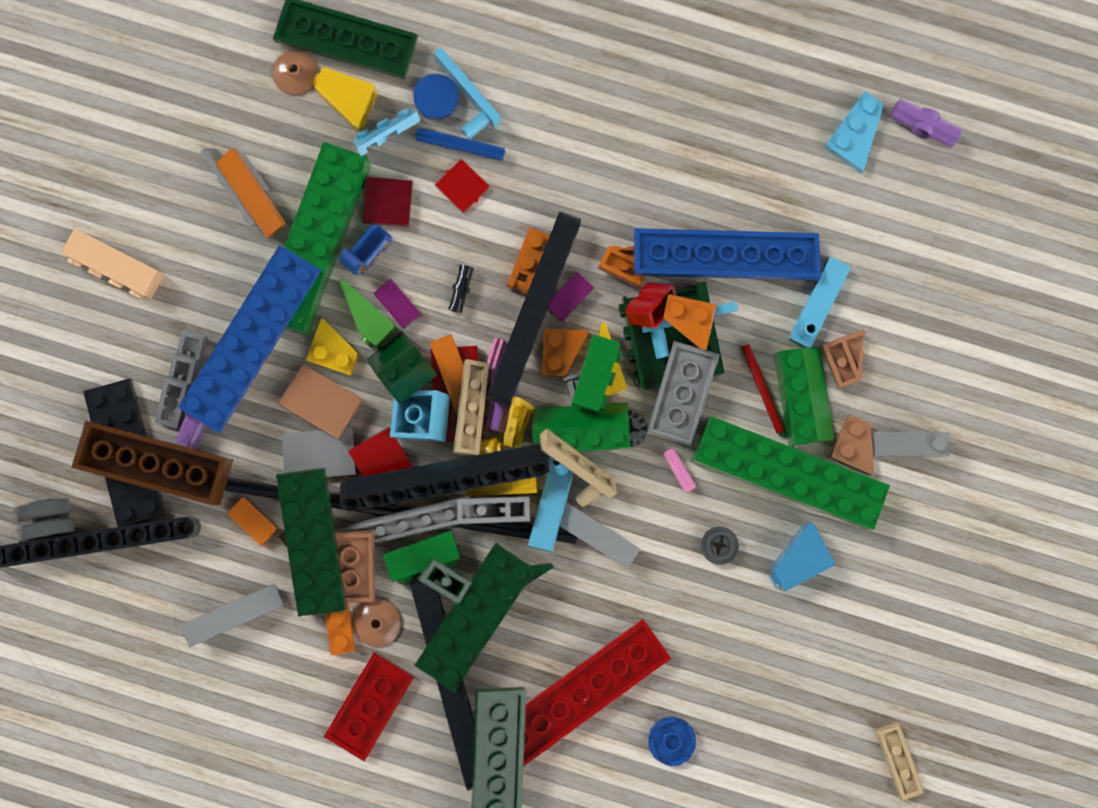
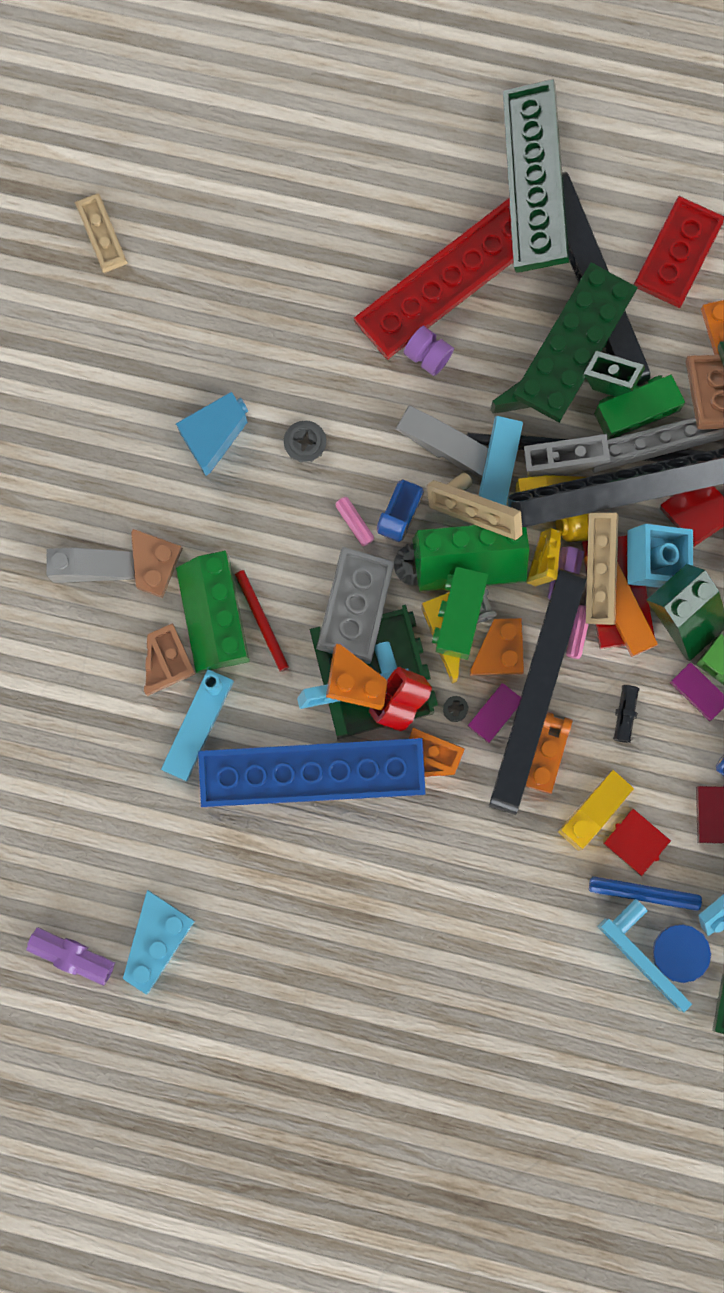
camera: 175 degrees left, 5 degrees down
nougat dish [353,599,401,647] -> none
blue tile [648,716,696,766] -> none
green brick [691,416,890,530] -> none
none -> blue animal [377,479,424,542]
none -> medium lavender wheel [404,326,454,376]
none -> pearl dark grey bush [443,696,469,722]
none -> yellow slope [557,770,634,851]

